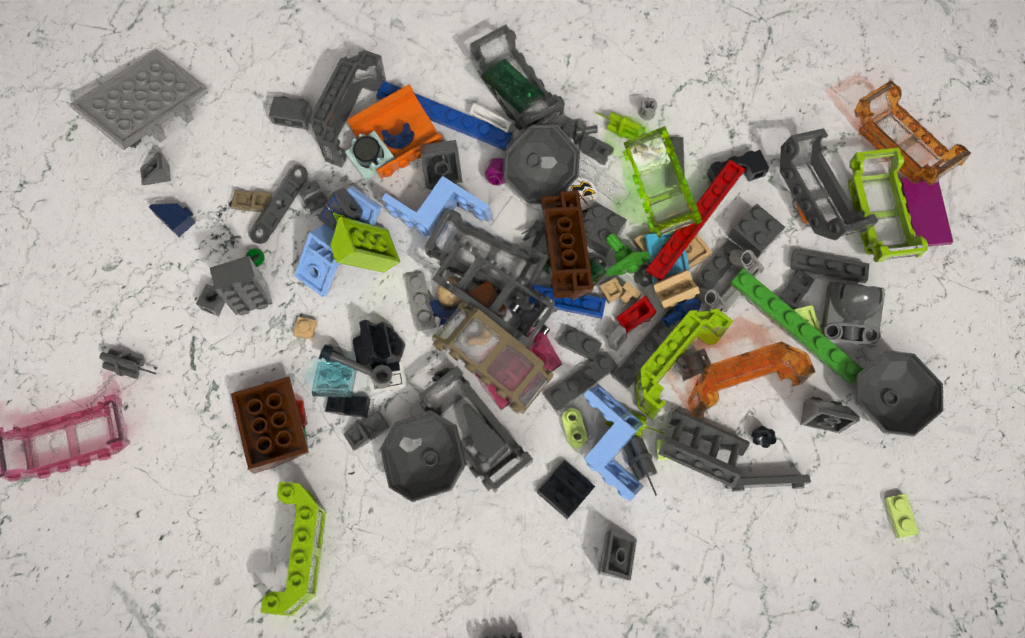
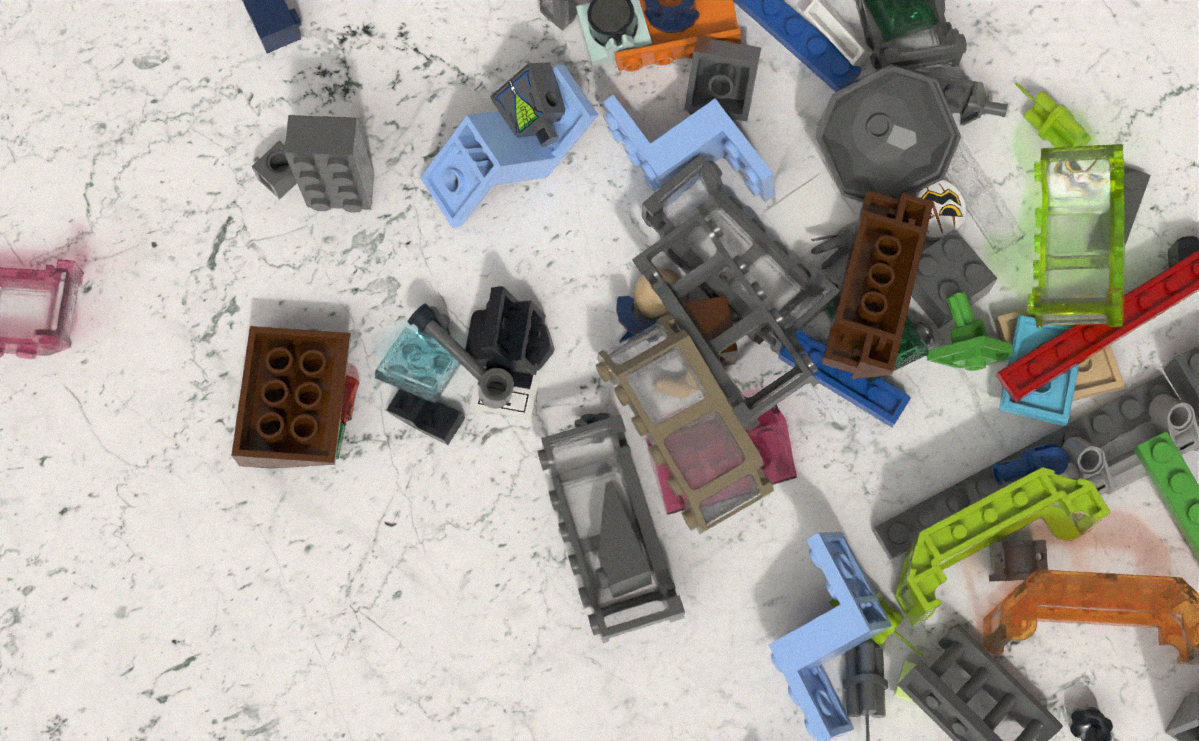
camera: 25 degrees right, 0 degrees up
dark grey piece [99,349,157,379] -> none
dark tan slope [231,189,272,212] -> none
green plate [245,249,265,267] -> none
dark grey piece [249,165,308,244] -> none
lime windscreen [260,482,326,616] -> none
tan plate [293,317,318,341] -> none
dark grey piece [298,180,328,215] -> none
lime slope [330,217,401,273] -> none
dark grey slope [343,411,390,451] -> none
dark grey rock [380,411,466,502] -> none
light grey plate [405,273,436,331] -> none
magenta head [485,158,506,186] -> none
black pin [509,301,550,335] -> none
black slope [537,460,595,519] -> none
dark grey plate [545,351,618,412] -> none
dark grey plate [559,326,602,361] -> none
yellowish green plate [562,408,587,448] -> none
dark grey plate [580,136,614,165] -> none
tan plate [599,277,625,304] -> none
light grey tile [604,325,628,352] -> none
red slope [616,296,656,333] -> none
tan tile [620,281,642,305] -> none
dark grey plant [634,264,652,287] -> none
light grey bush [639,98,657,120] -> none
tan bracket [653,269,700,308] -> none

